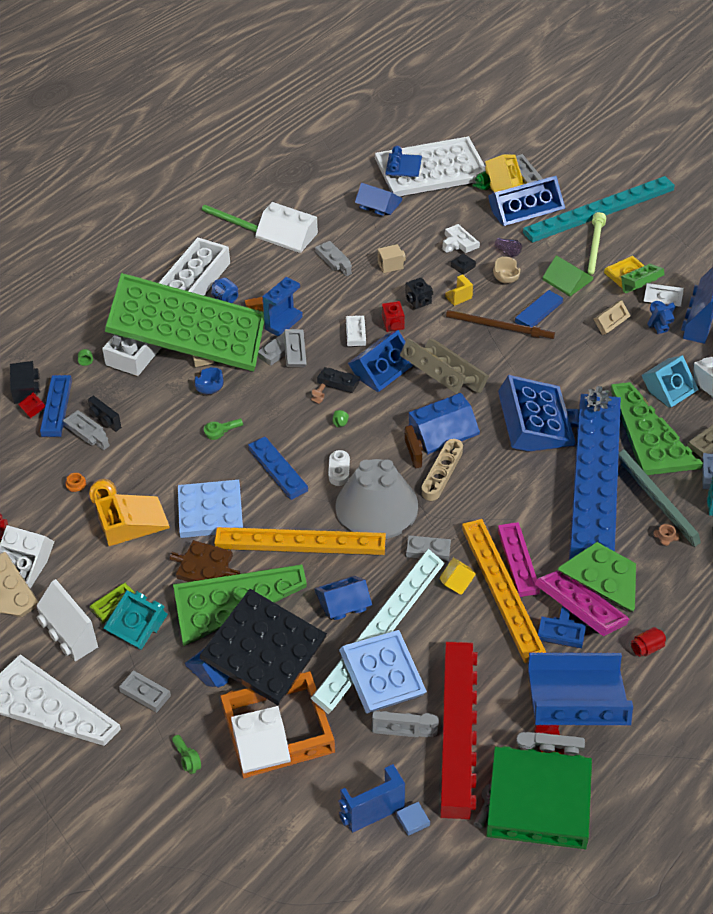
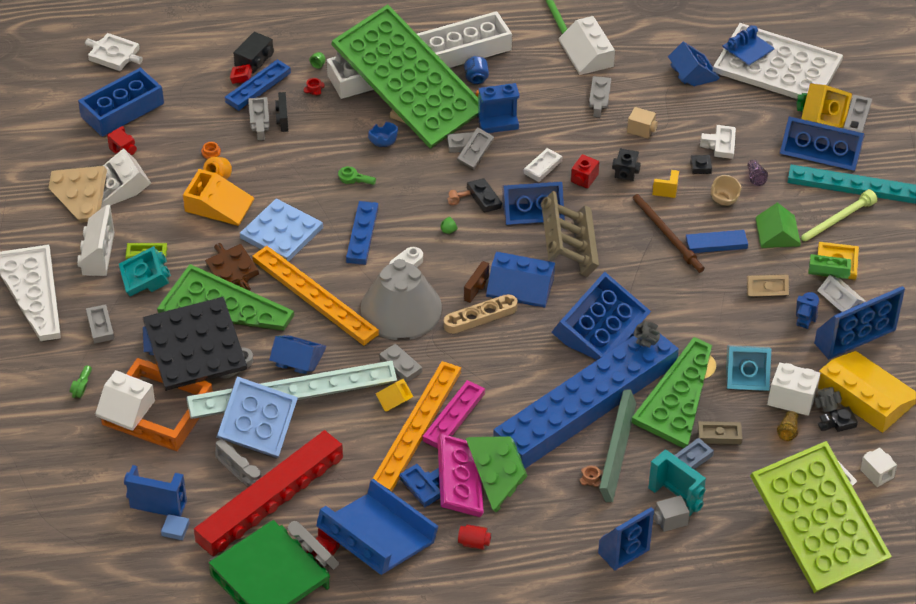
camera: 40 degrees right, 0 degrees up
none -> red plate [304,78,325,95]

